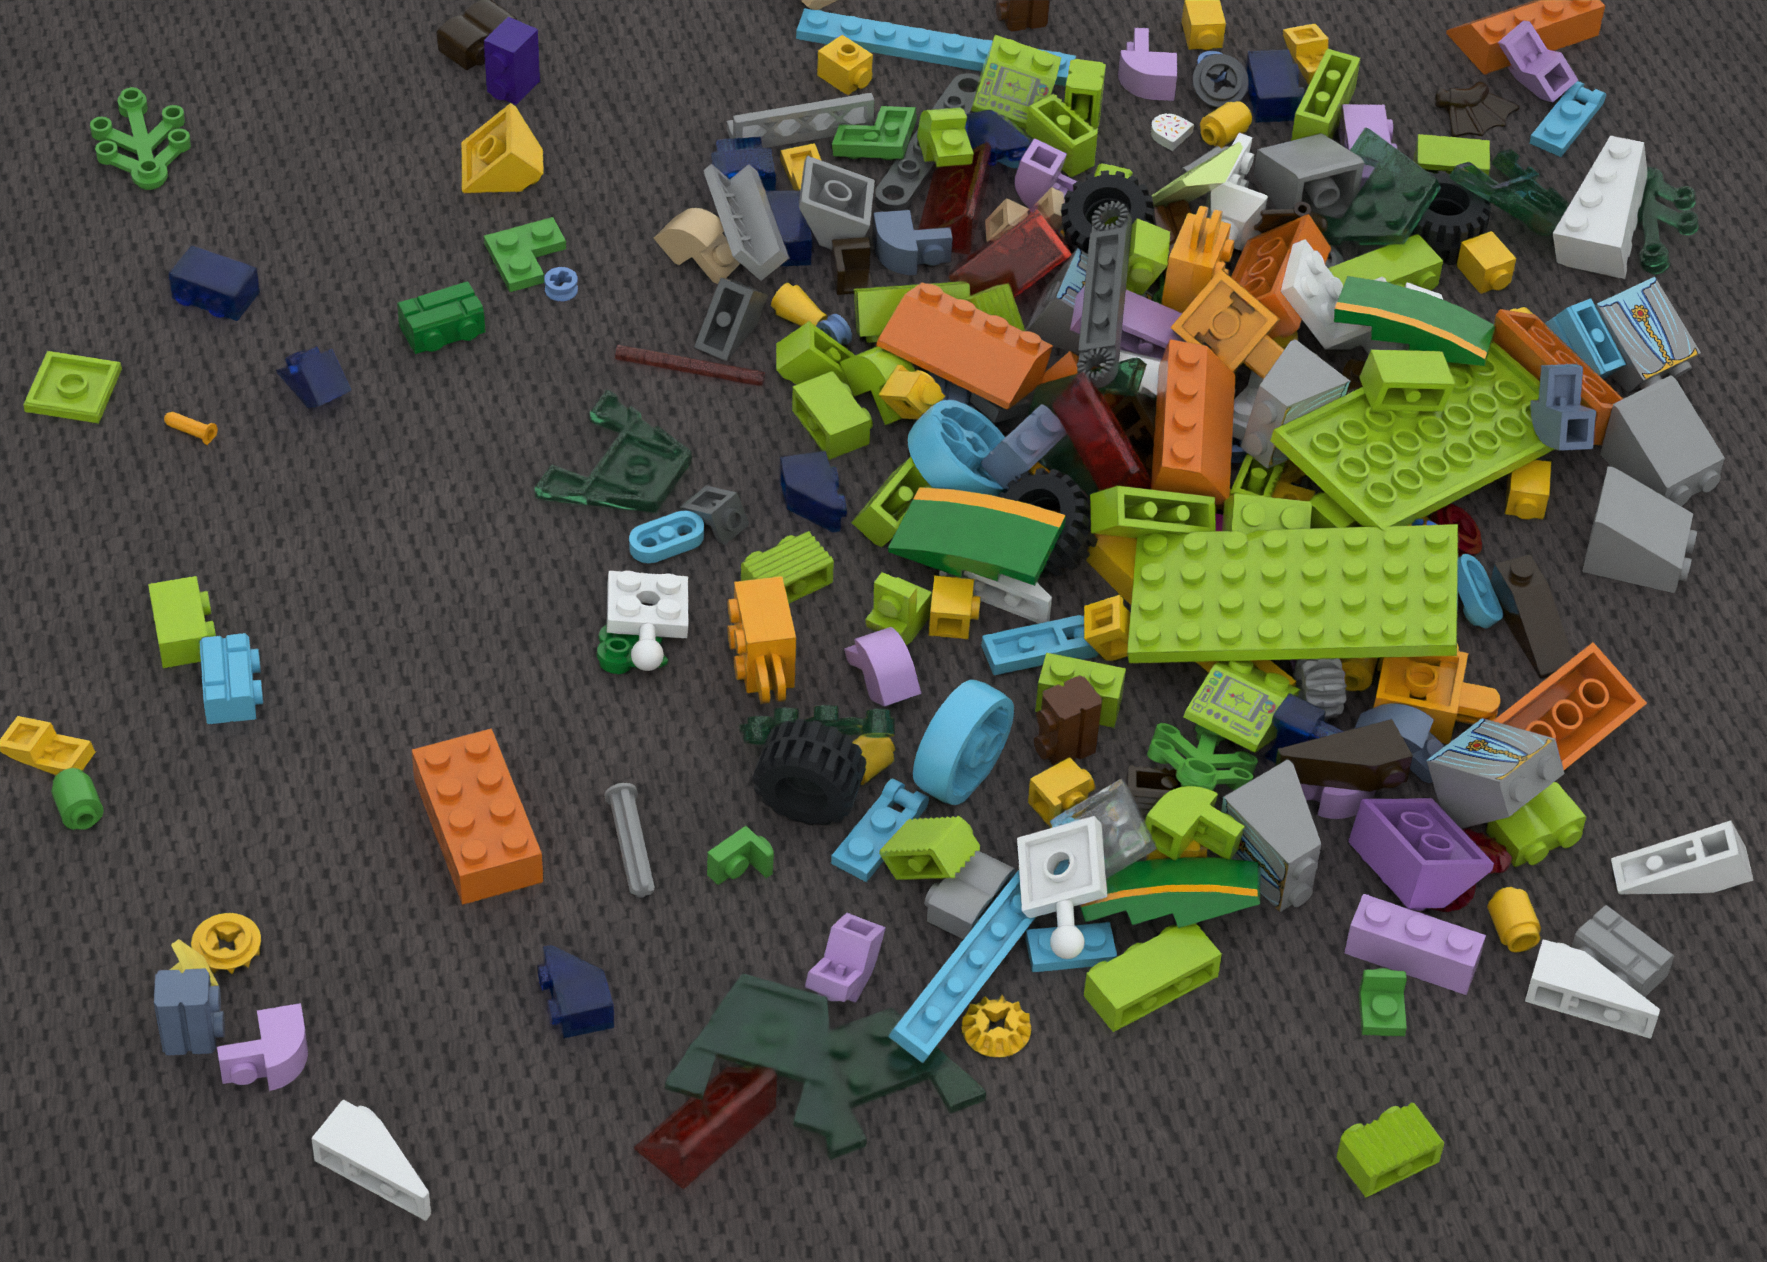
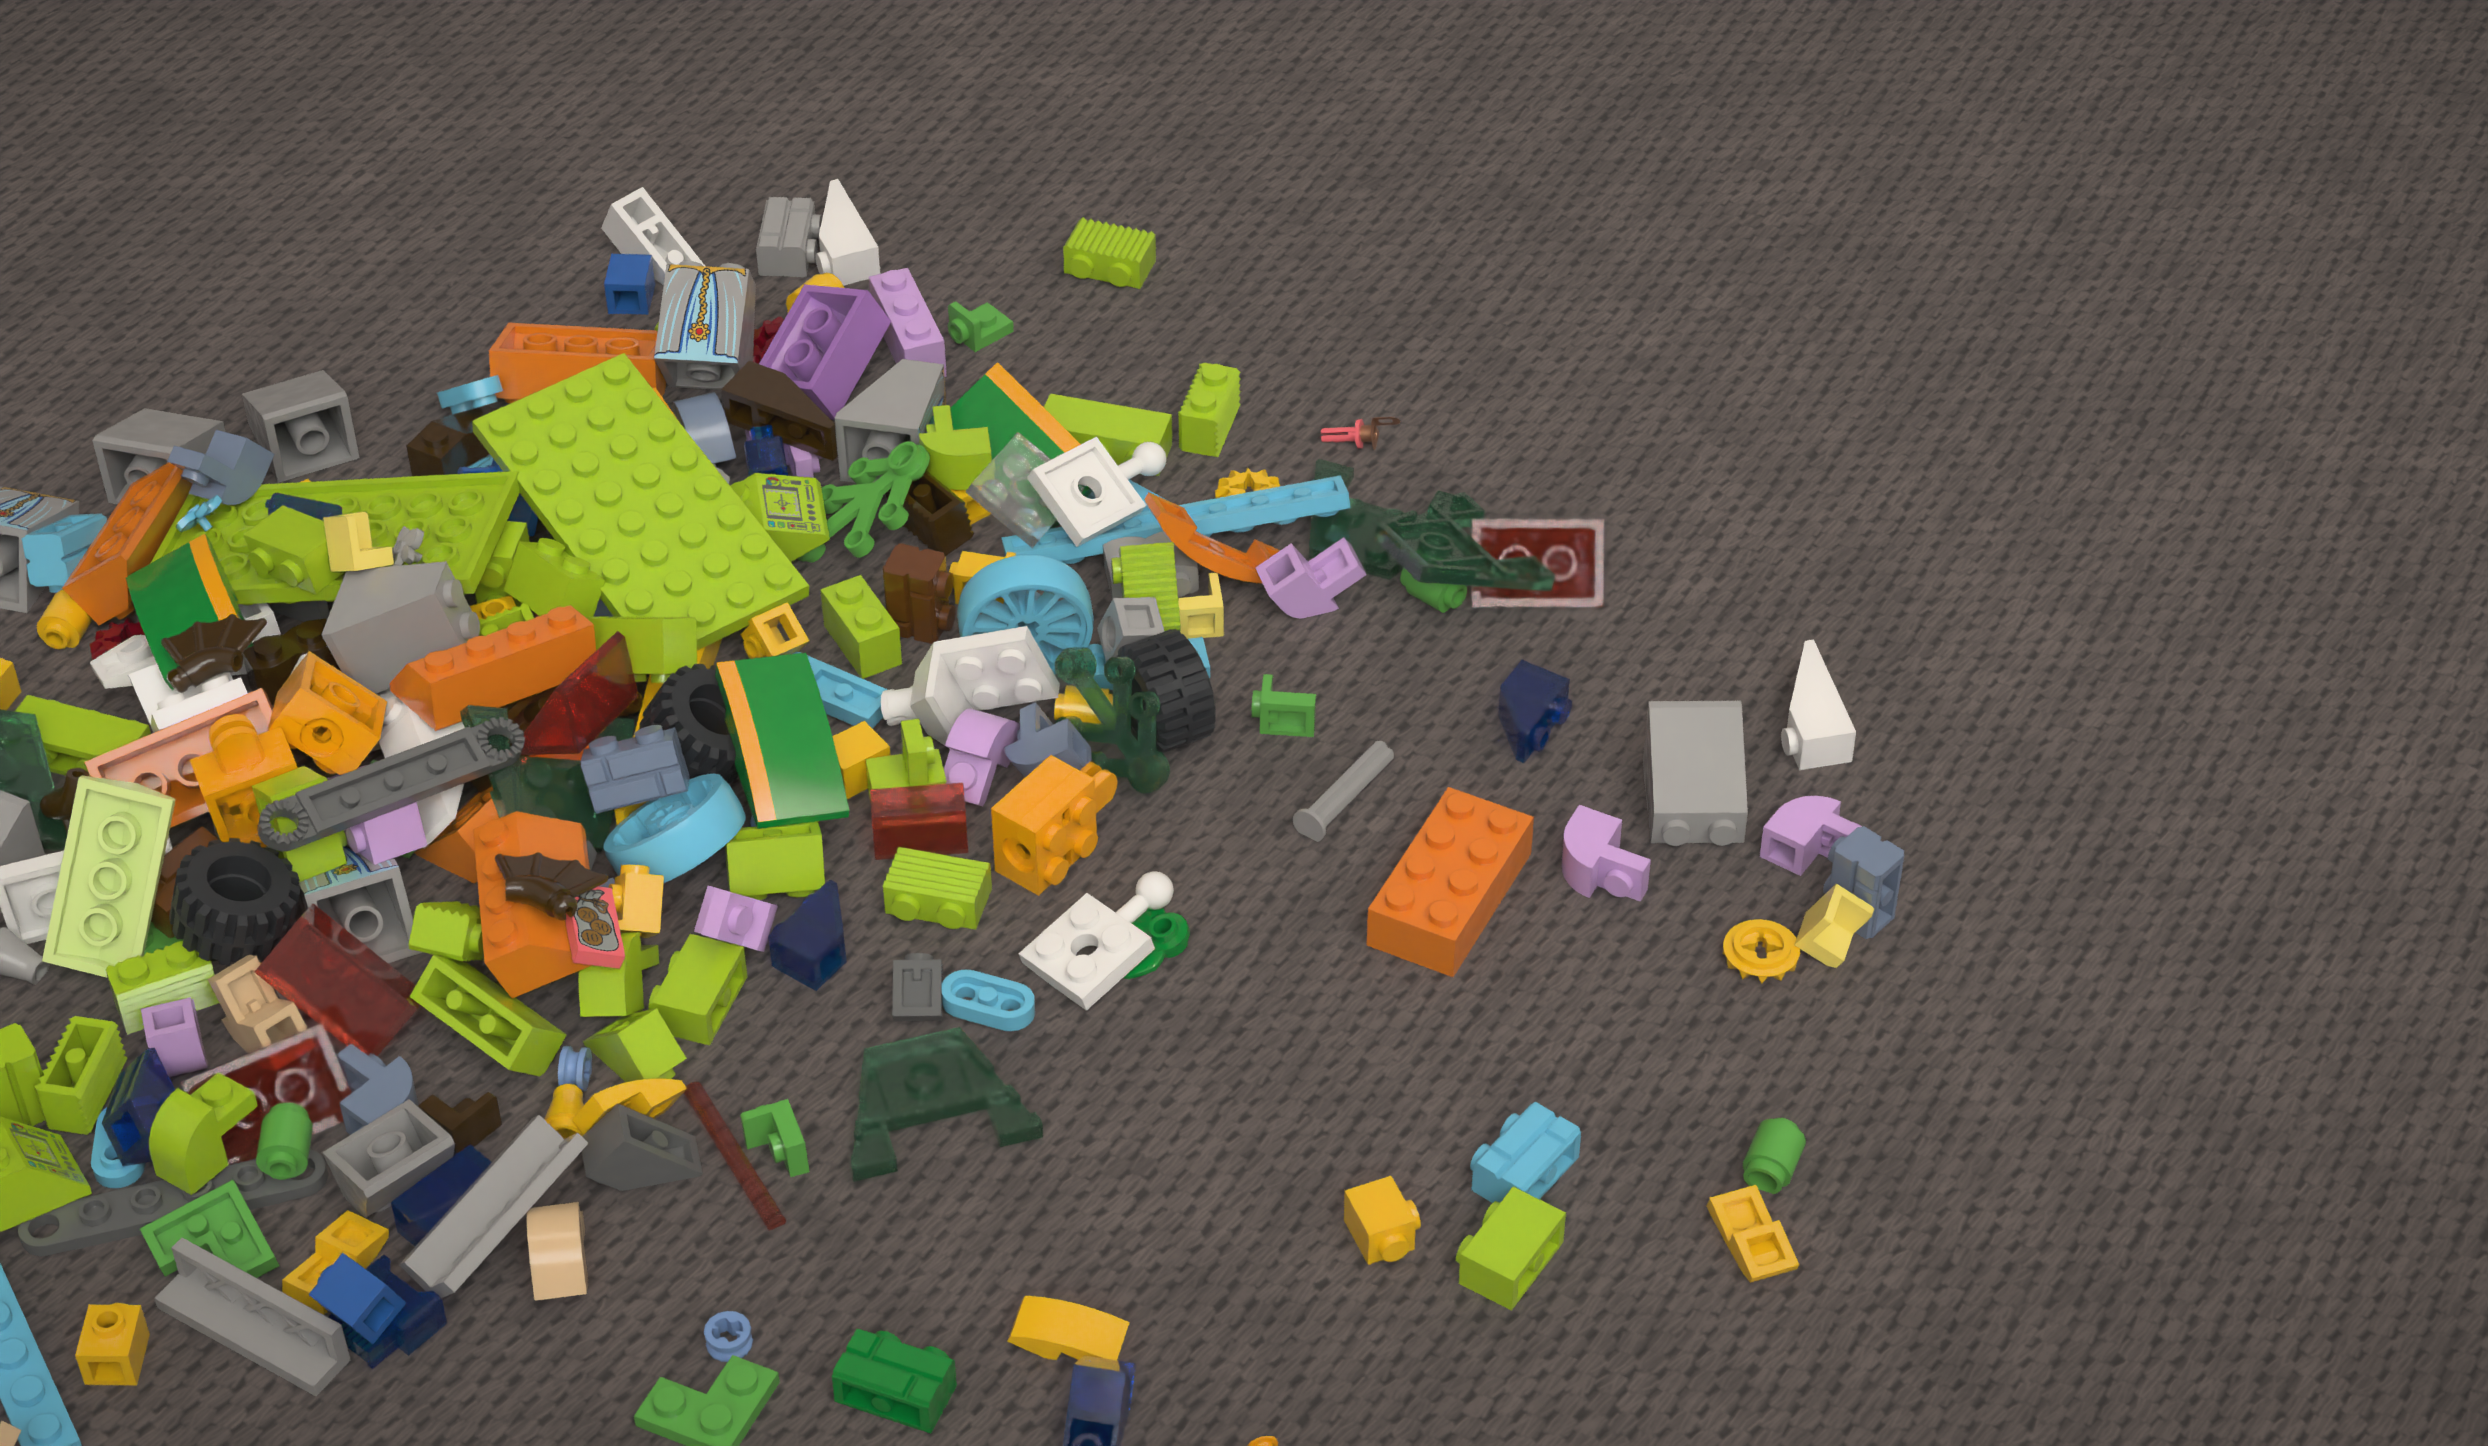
camera: 130 degrees left, 5 degrees down
none -> dark brown arm [161,614,267,693]
none -> medium azure plant [175,495,222,532]
none -> bright green brick [256,1103,313,1180]
none -> axle [265,493,342,521]
none -> blue brick [308,1253,406,1345]
none -> light yellow panel [323,512,394,572]
none -> light grey plant [391,526,424,566]
none -> medium azure plate [437,375,503,415]
none -> dark brown arm [495,852,608,921]
none -> tile [565,886,625,969]
none -> yellow slope [572,1079,687,1135]
none -> blue brick [604,254,655,315]
none -> lavender brick [694,886,778,952]
none -> bright green bracket [740,1099,810,1177]
none -> clear red panel [870,783,968,860]
none -> white plate [881,626,1060,749]
none -> sand blue brick [1004,702,1091,778]
none -> yellow slope [1007,1296,1129,1371]
none -> light grey brick [1097,597,1164,666]
none -> orange slope [1144,492,1280,584]
none -> lime brick [1178,363,1241,457]
none -> light yellow panel [1178,573,1224,639]
none -> piece [1320,417,1401,450]
none -> yellow brick [1344,1176,1421,1265]
none -> lavender brick [1562,805,1651,901]
none -> light grey slope [1643,701,1748,846]

